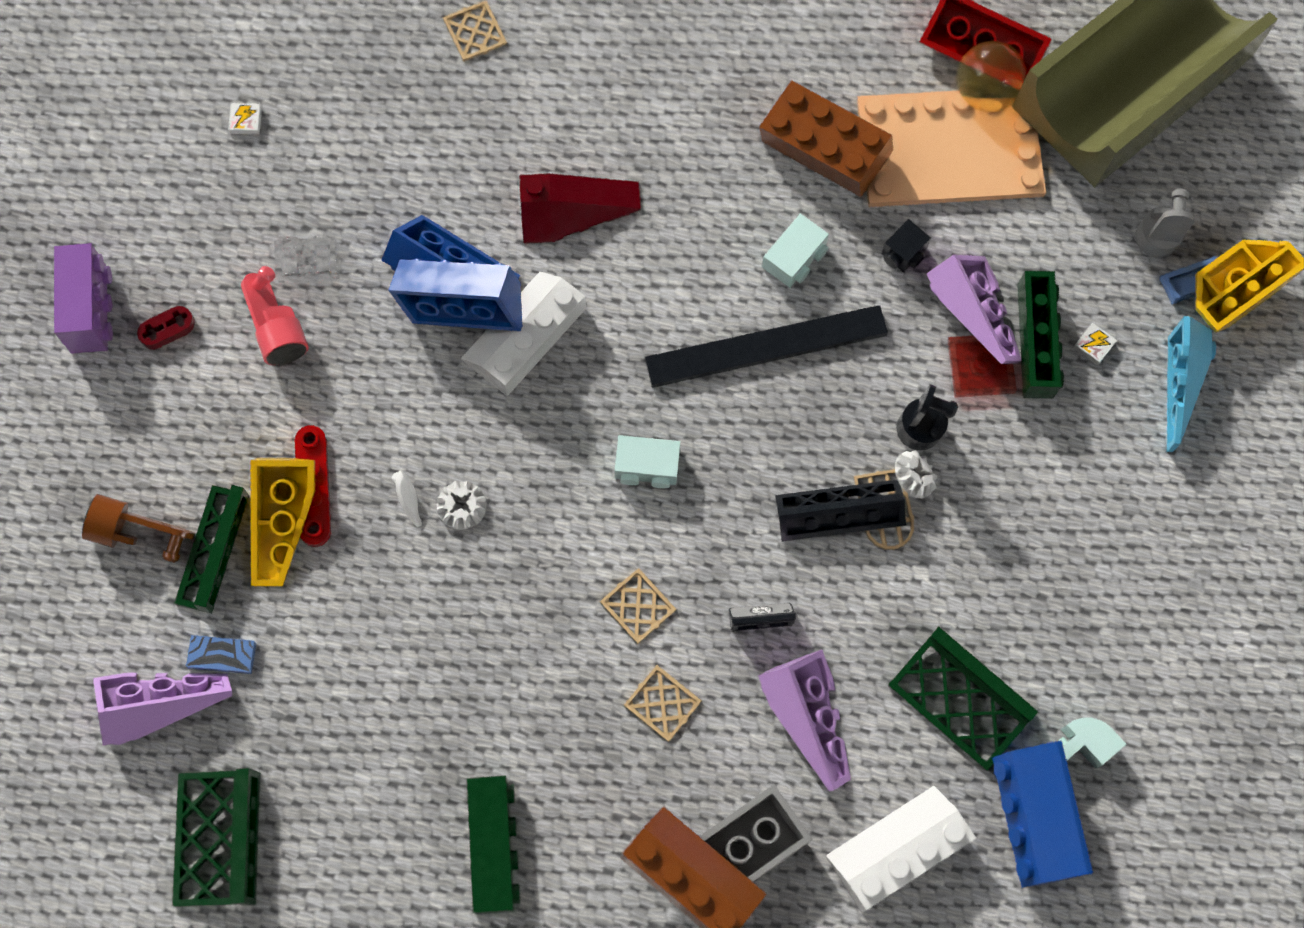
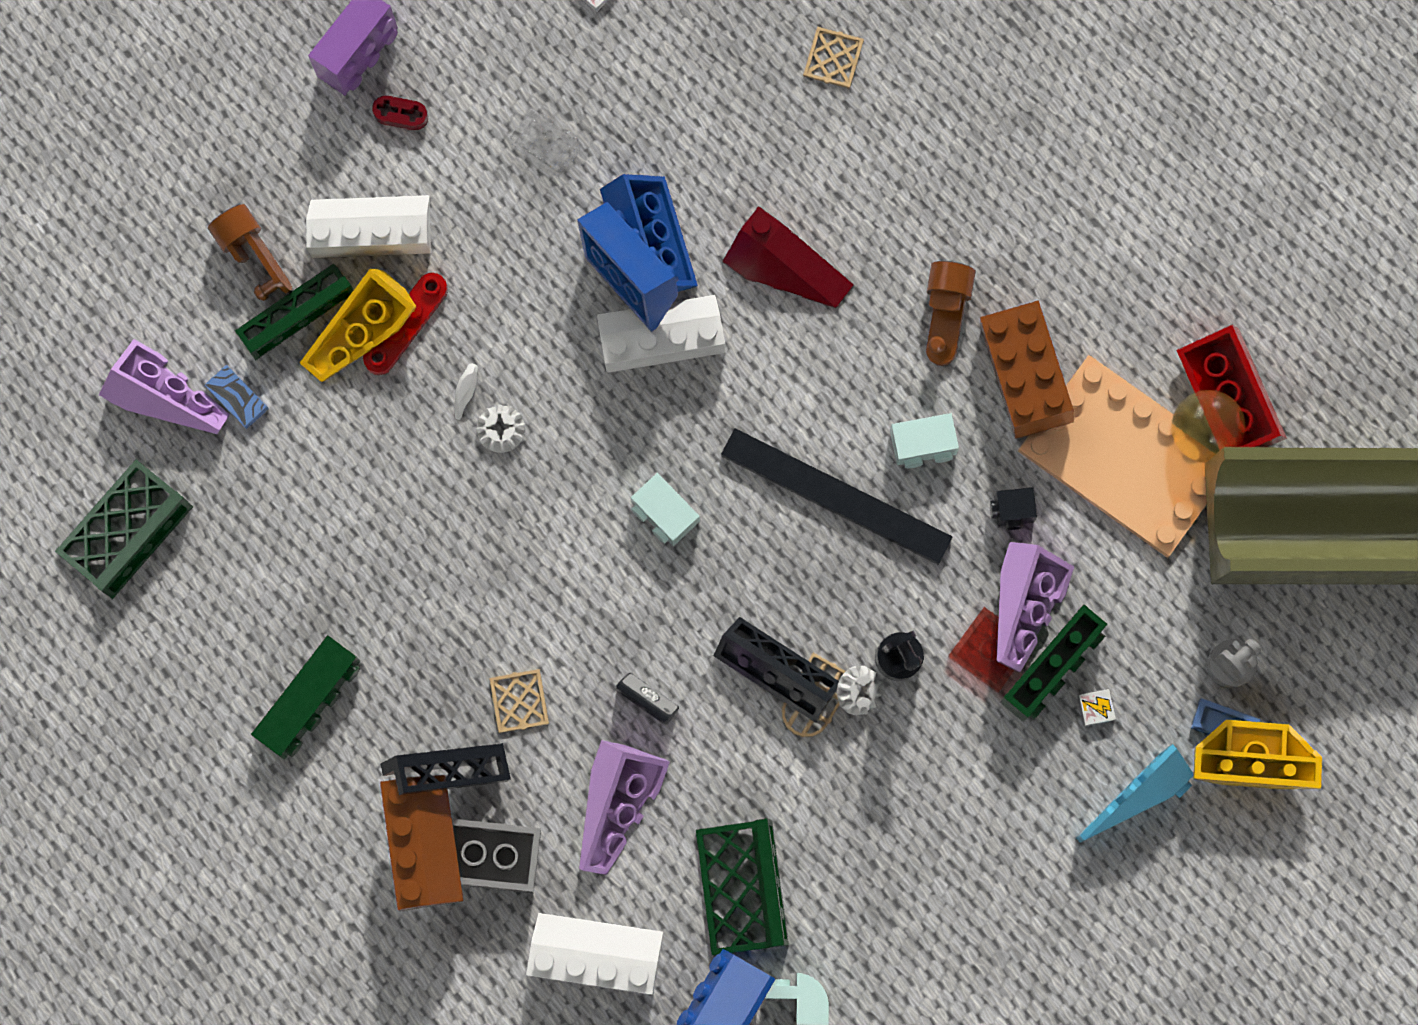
camera: 45 degrees right, 5 degrees up
coral piece [241,266,309,365] -> none
tan window [600,568,677,644] -> none
none -> white slope [306,195,431,258]
none -> black fence [380,743,511,795]
none -> dark orange piece [926,261,976,366]

